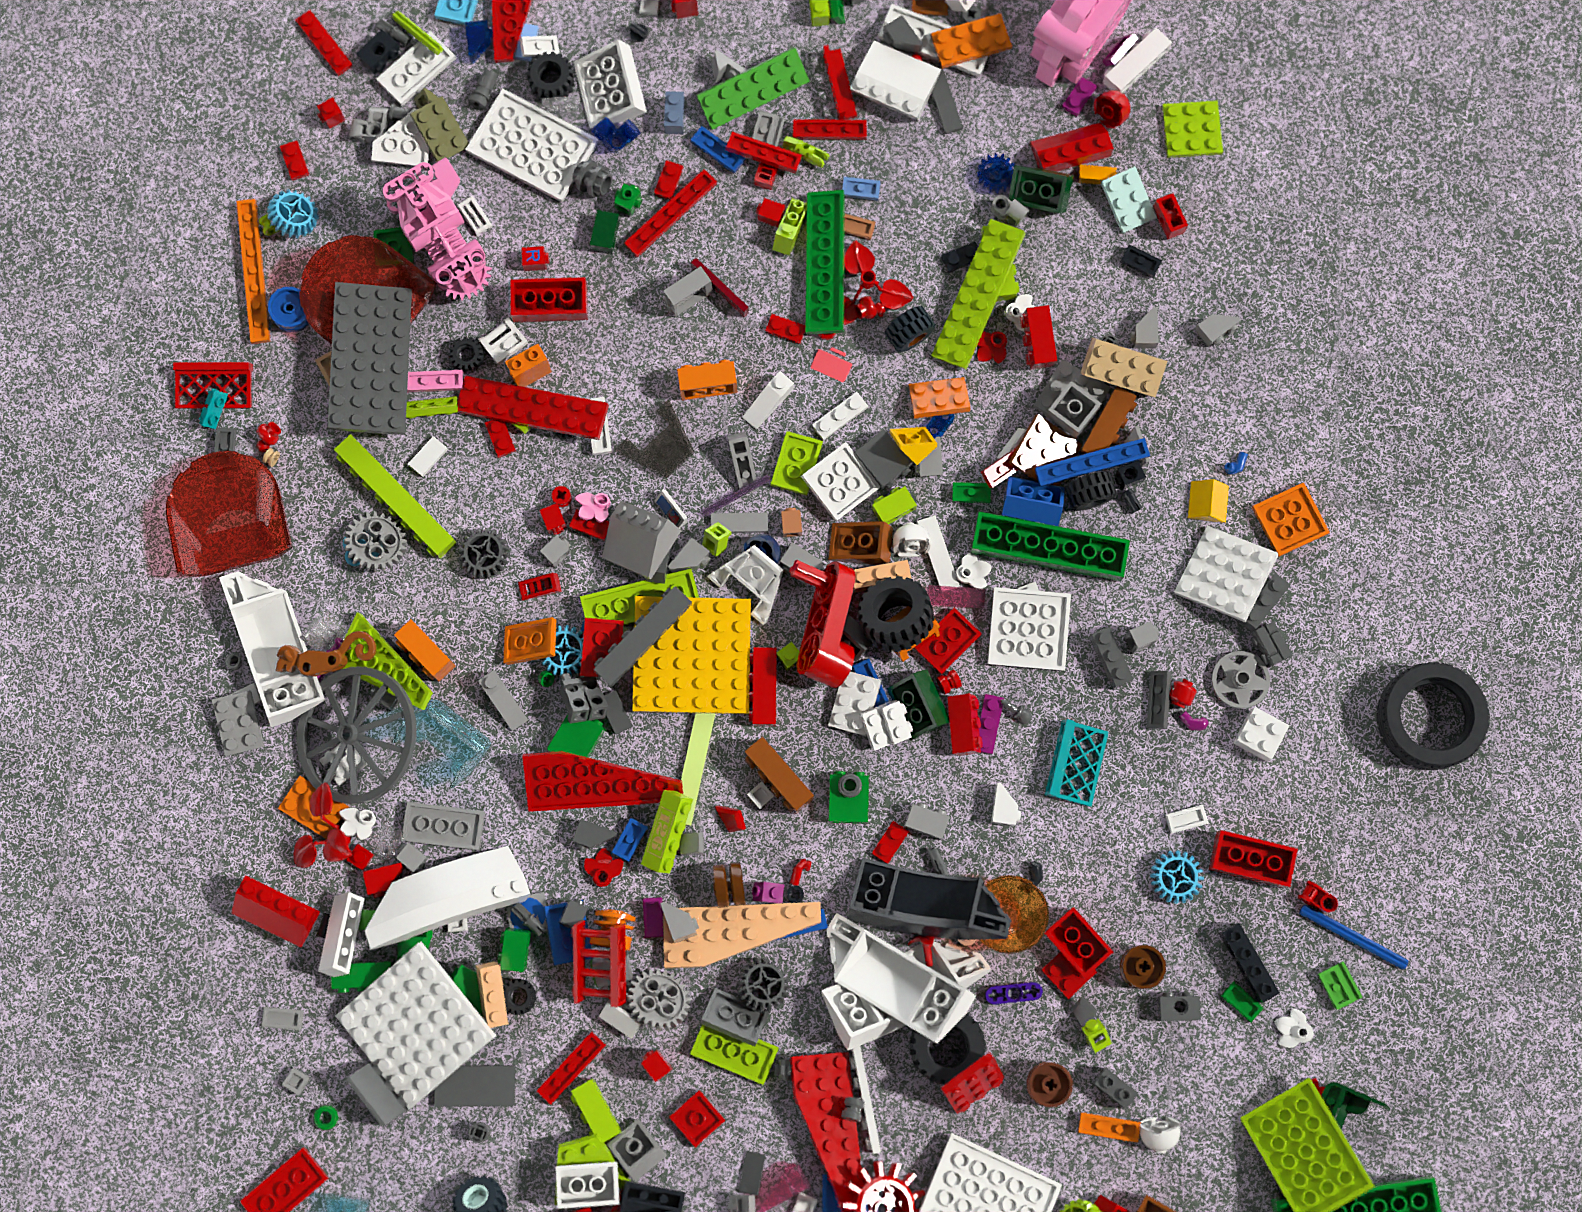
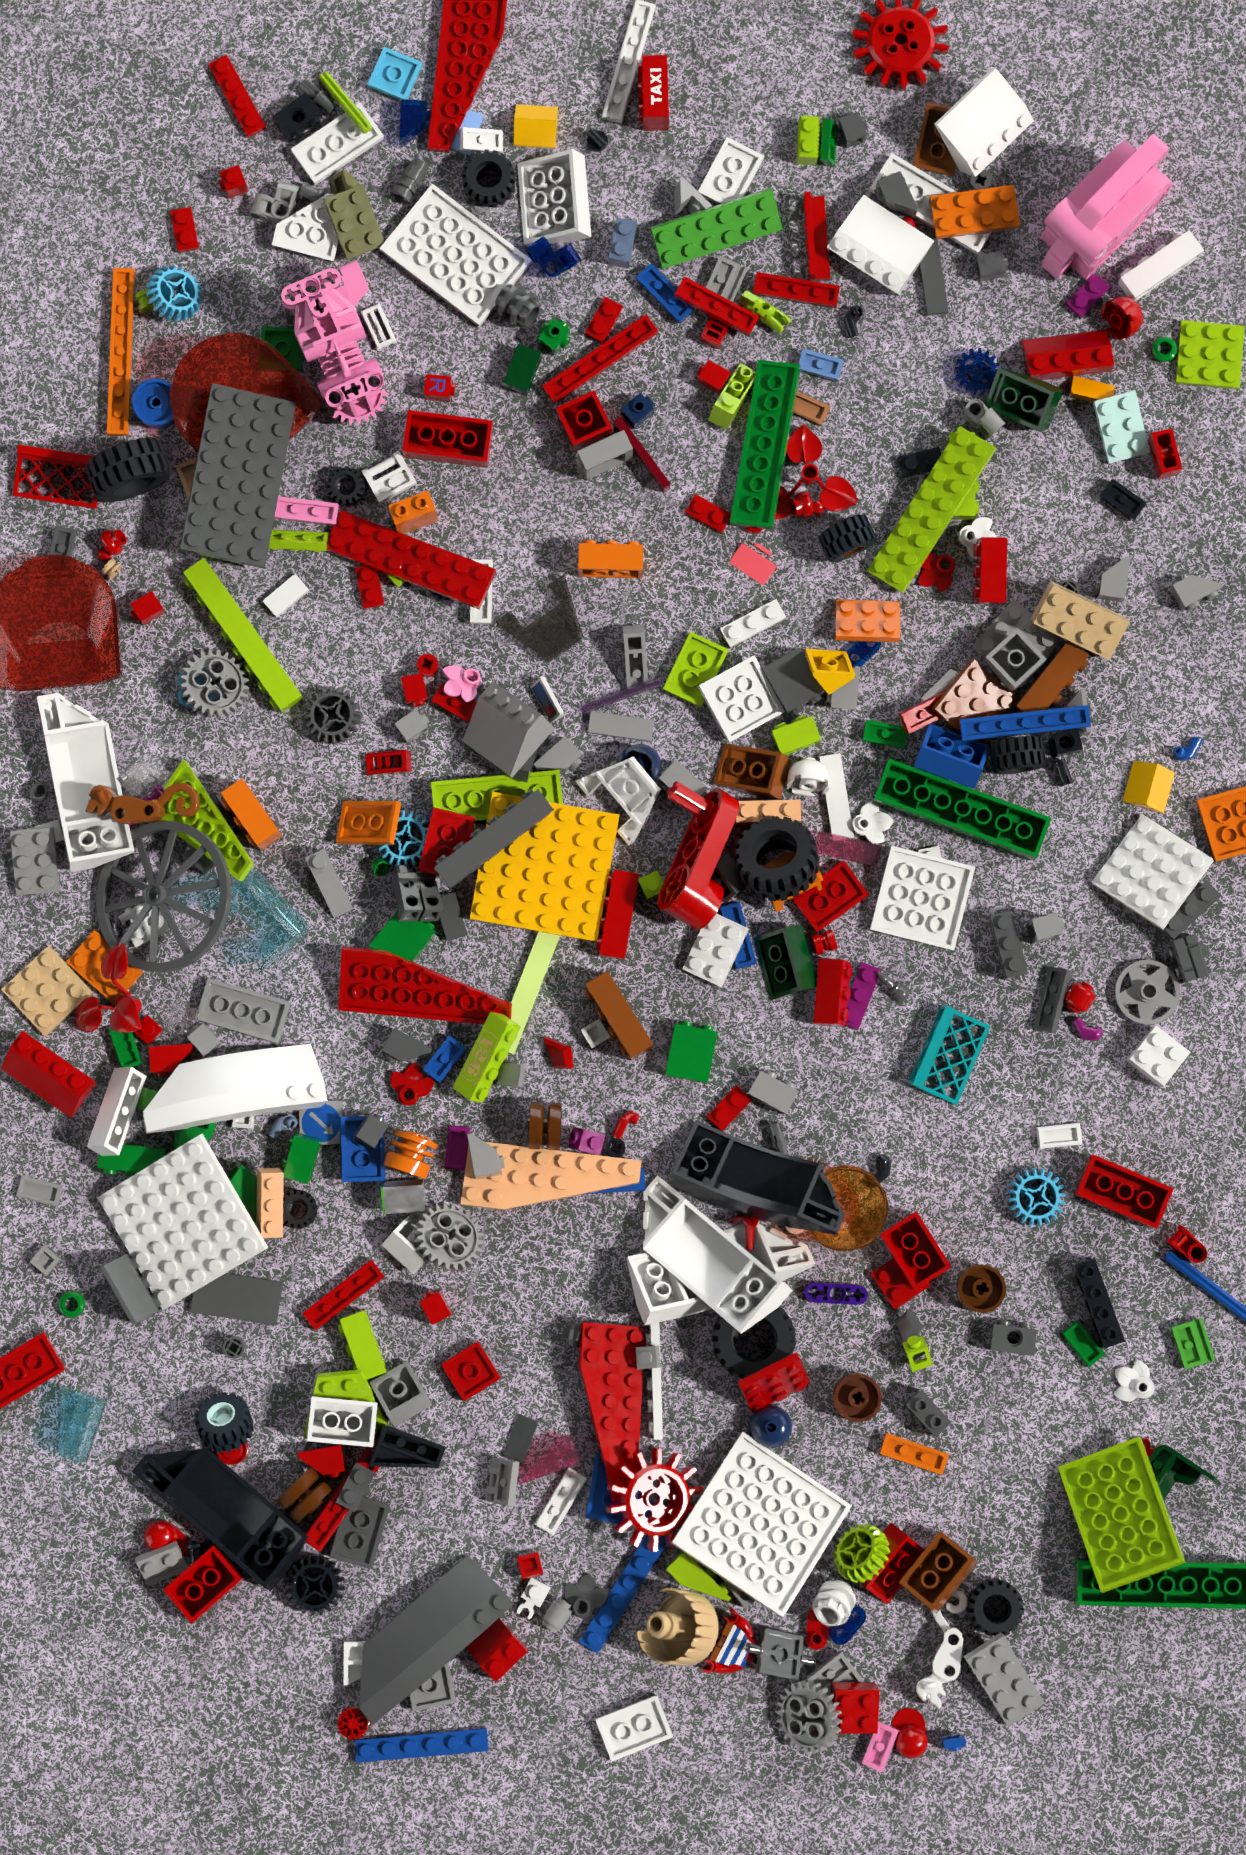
camera: 10 degrees right, 5 degrees up
teal hinge [199,388,228,429] -> none
black pin [315,913,330,939] -> none
white plate [339,808,376,840] -> none
dark grey axle [511,902,547,937] -> none
red fence [571,920,626,1007] -> none
lime plate [690,1025,779,1085] -> none
dark grey plate [700,988,769,1047] -> none
lime brick [702,522,732,557] -> none
dark grey gear [737,958,791,1012] -> none
white slope [742,371,794,430] -> none
nougat brick [781,508,802,537] -> none
dark grey piece [838,773,862,798] -> none
dark grey wheel [841,1097,865,1122] -> none
white plate [860,700,913,751] -> none
white slope [991,783,1021,827] -> none
tile [1102,34,1138,66] -> none
white cylinder [1140,1117,1180,1153] -> none
none -> tan plate [1,945,94,1037]
none -> black tyre [85,437,172,503]
none -> green plate [108,1029,143,1068]
none -> red brick [130,591,166,625]
none -> sand blue arm [267,1115,298,1140]
none -> yellow slope [514,105,558,148]
none -> red brick [556,390,613,452]
none -> dark blue brick [621,393,655,429]
none -> light grey plate [636,1346,661,1370]
none -> white plate [698,137,764,205]
none -> dark blue cylinder [749,1404,793,1449]
none -> black arm [844,305,863,338]
none -> flat silver brick [975,251,1008,282]
none -> green piece [1151,336,1177,362]

